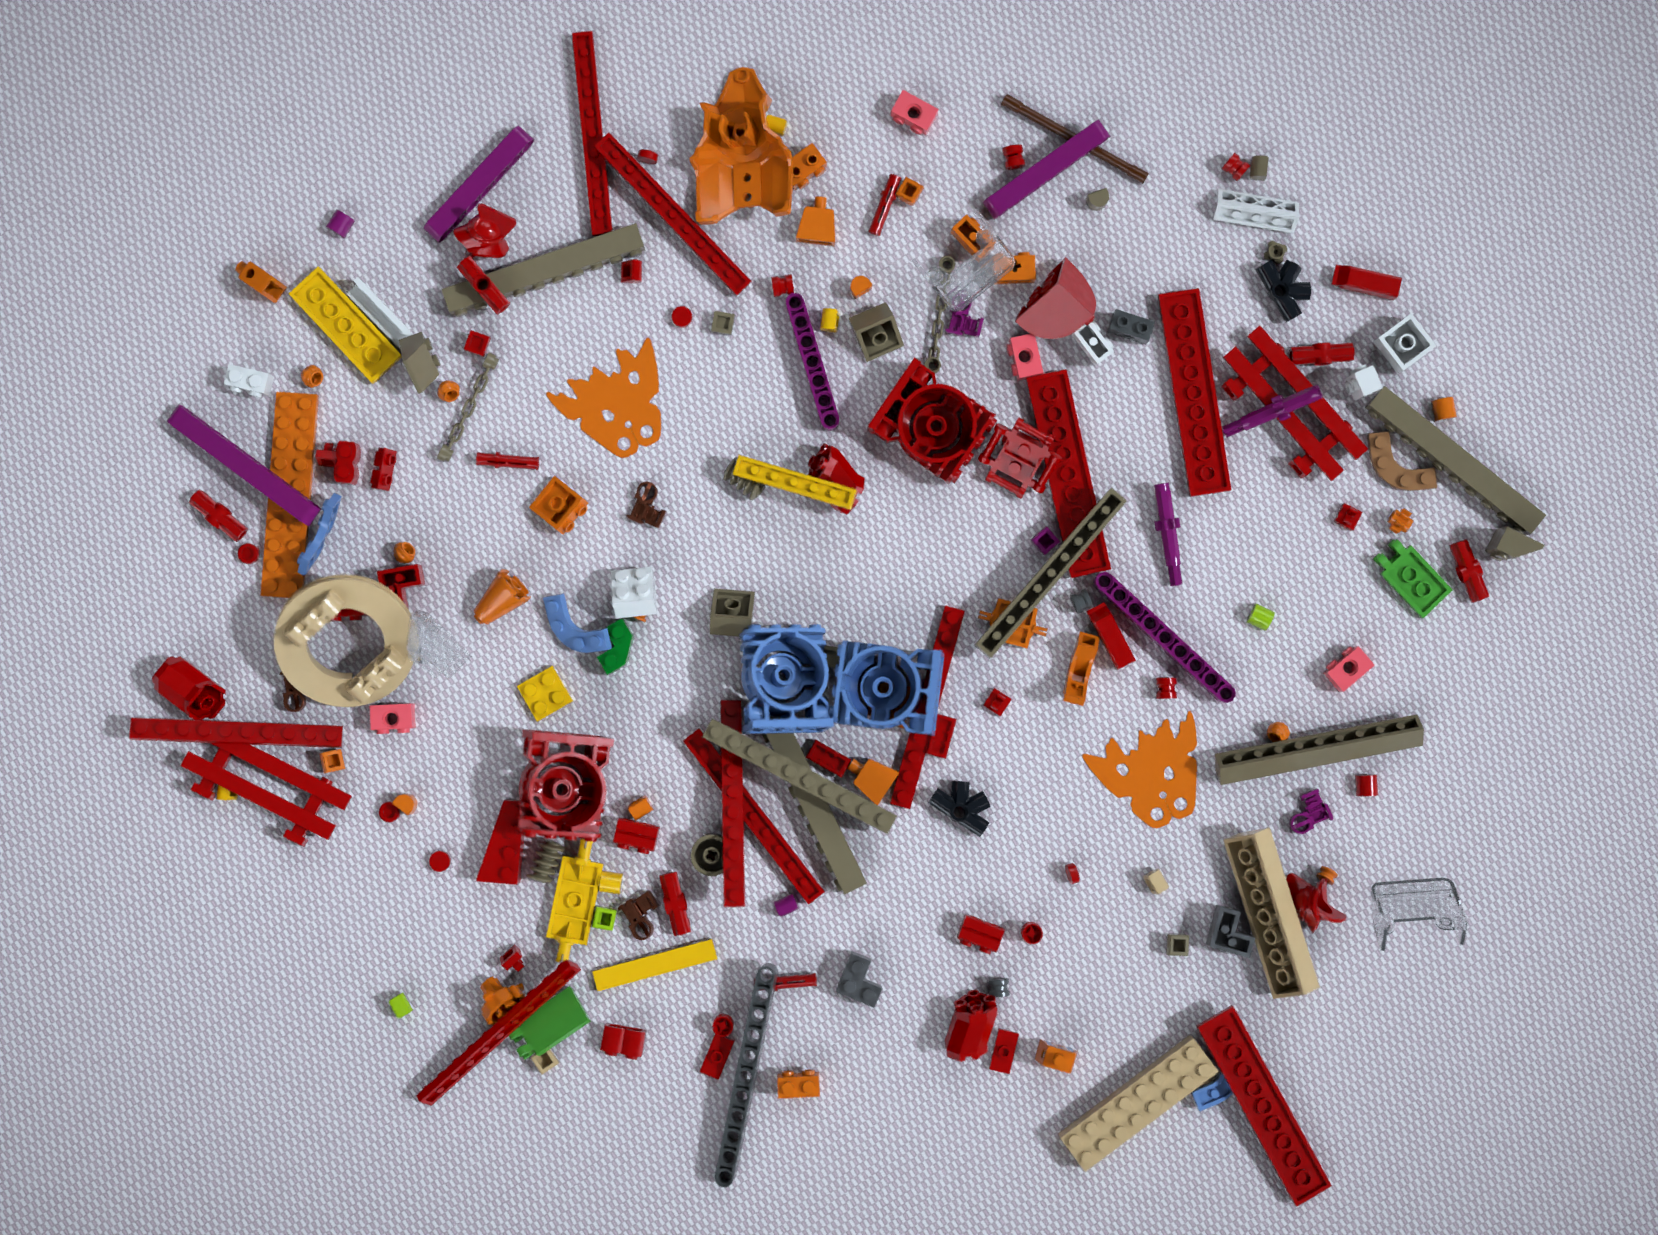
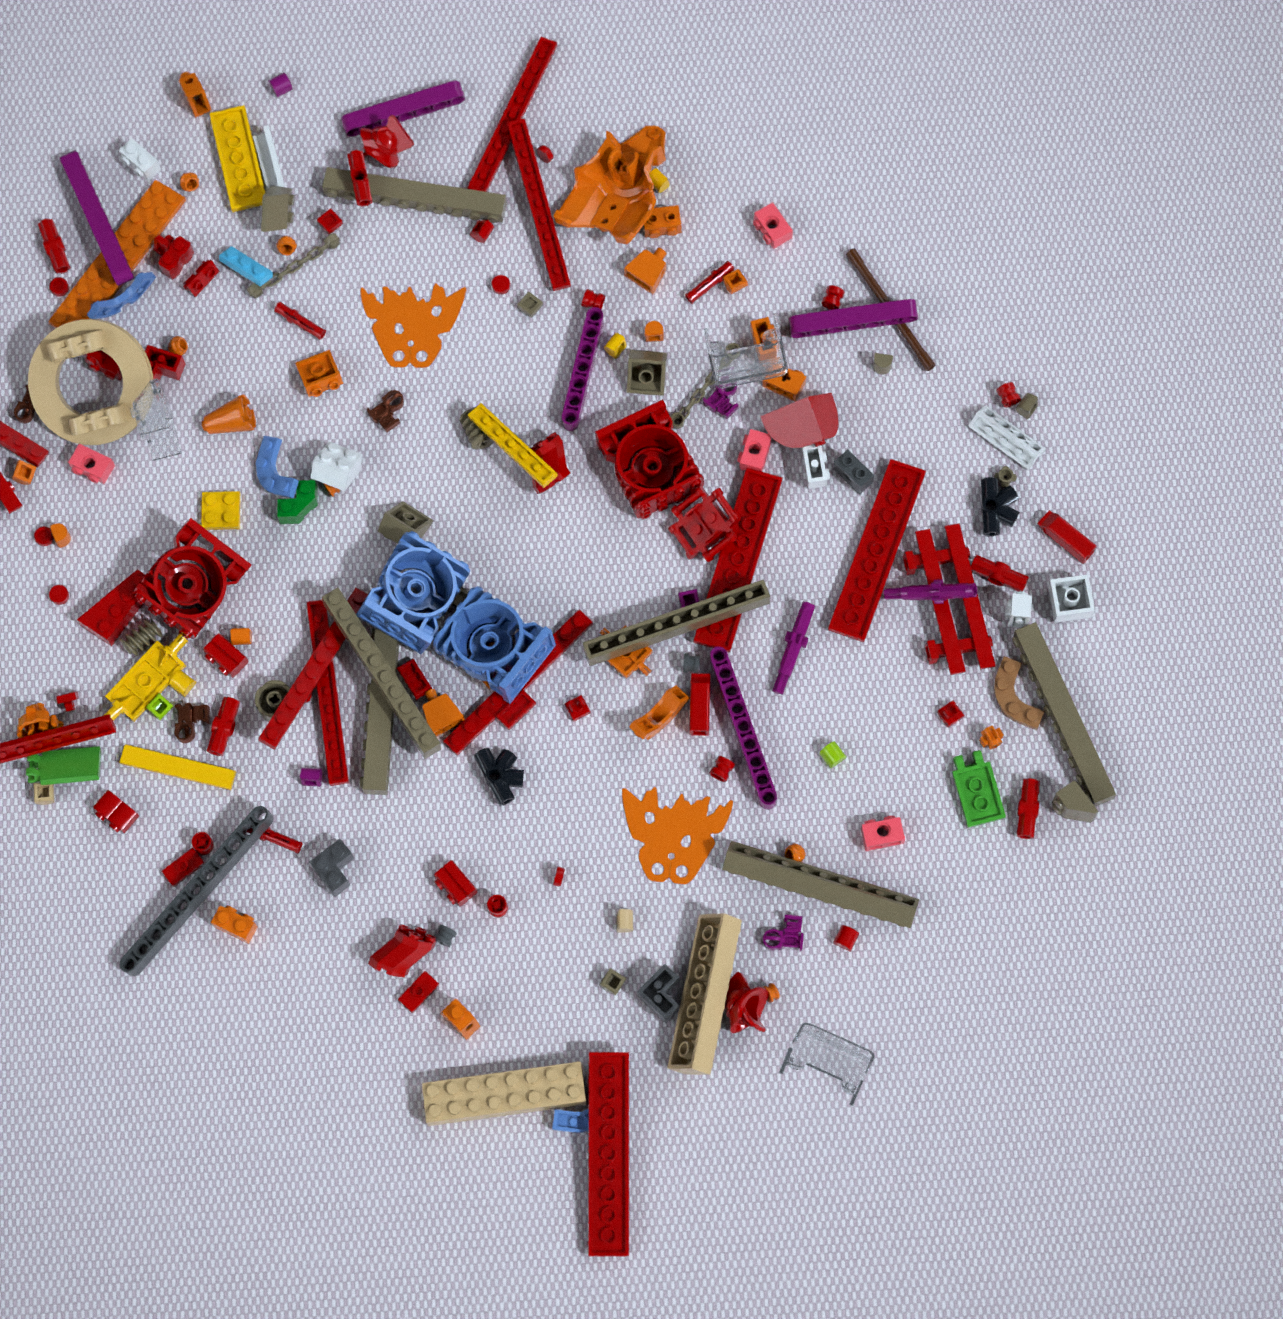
camera: 30 degrees right, 15 degrees down
orange brick [1431,397,1457,421] -> none
none -> medium azure plate [219,246,273,287]

